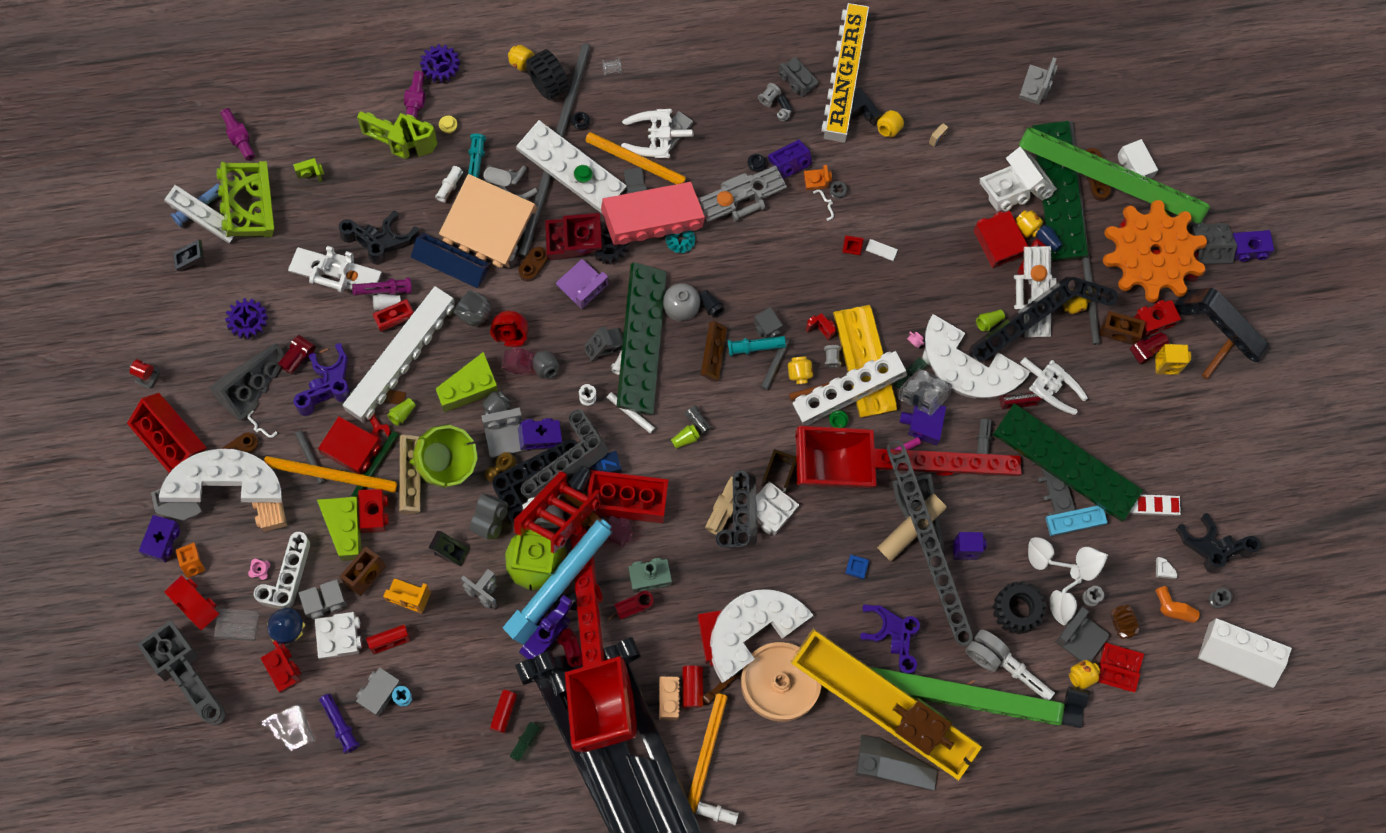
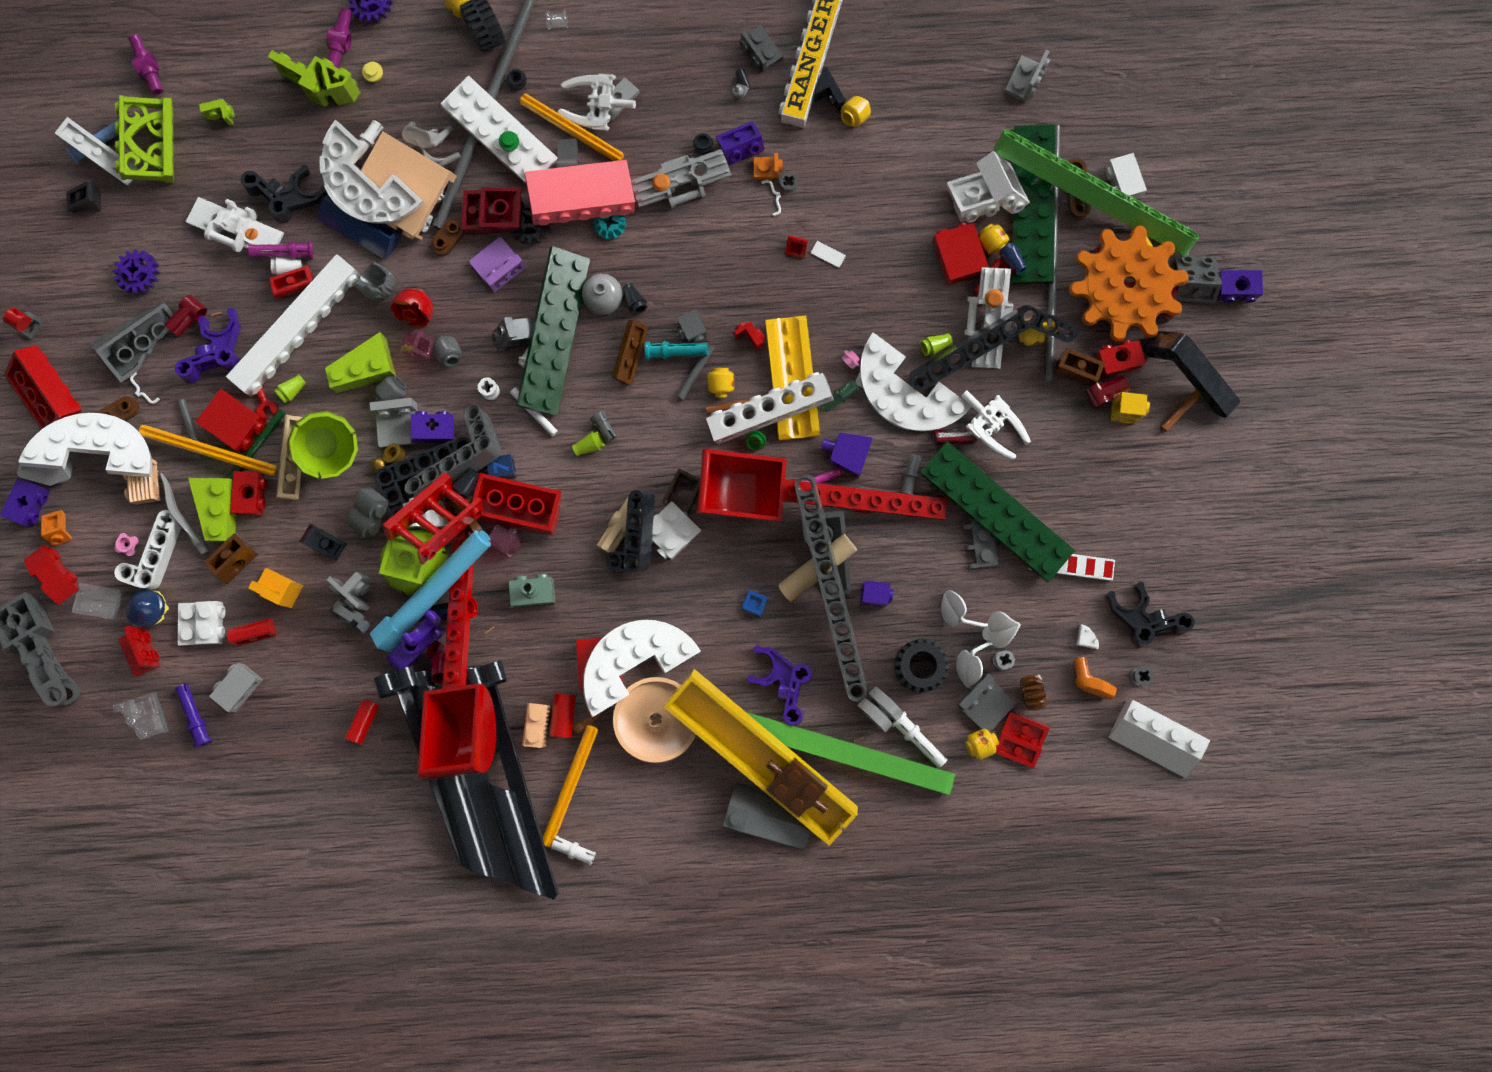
camera: 15 degrees right, 10 degrees up
light grey piece [299,579,347,619] -> none
reddish brown window [384,389,406,404] -> none
medium azure bush [392,686,412,707] -> none
teal pin [468,133,487,178] -> none
clear green axle [510,722,541,762] -> none
dark red piece [614,591,654,620] -> none
light grey bush [758,83,781,107] -> none
light grey bush [824,345,841,368] -> none
clear piece [898,368,952,415] -> none
tan tile [929,123,948,147] -> none
medium azure plate [1045,506,1108,537] -> none
black panel [1062,686,1089,728] -> none
none -> light grey piece [160,473,209,556]
none -> white plate [320,120,425,224]
none -> dark grey plate [329,600,370,635]

